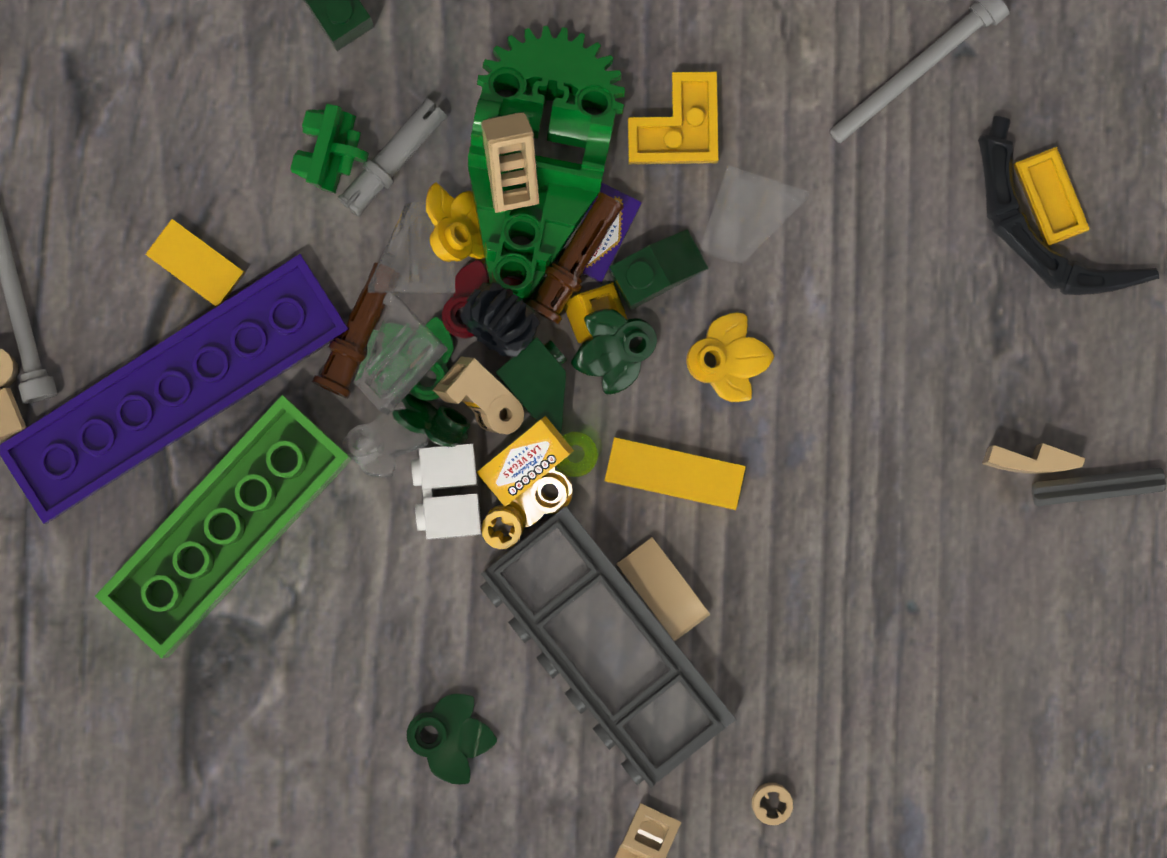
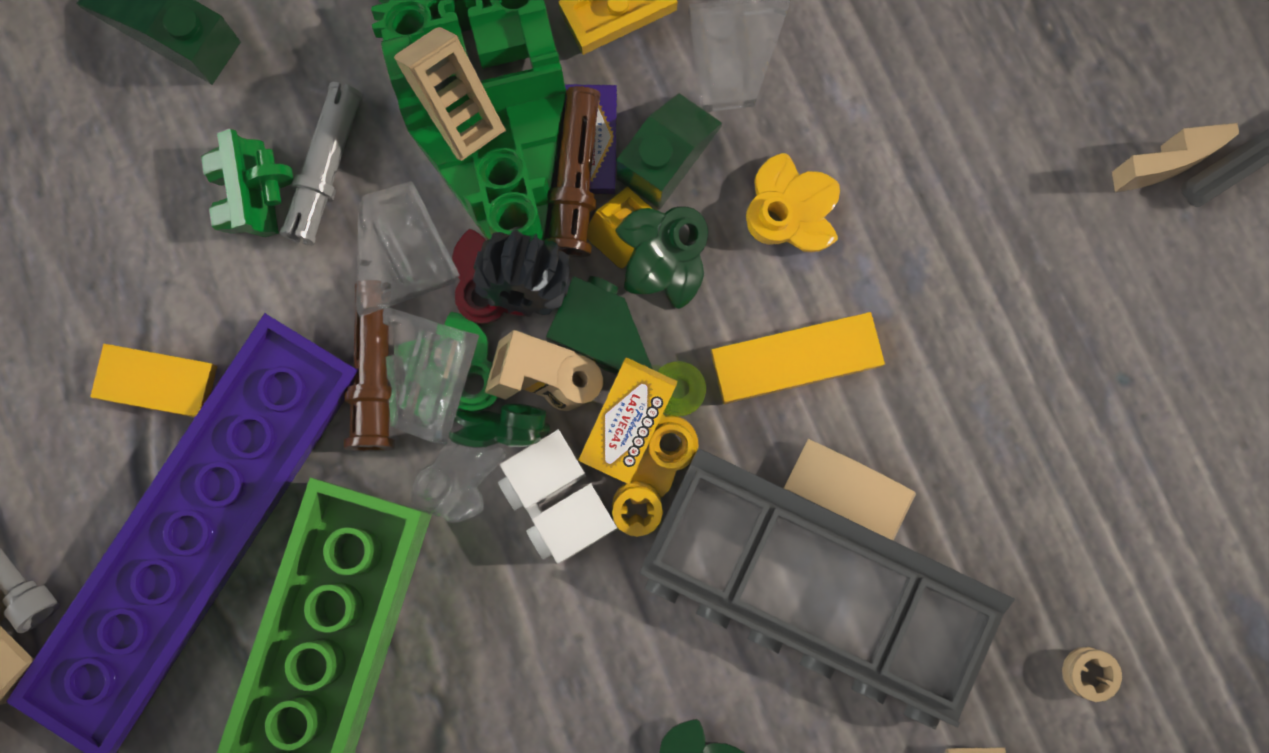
camera: 25 degrees left, 5 degrees down
yellow plate [426,182,485,262] -> none

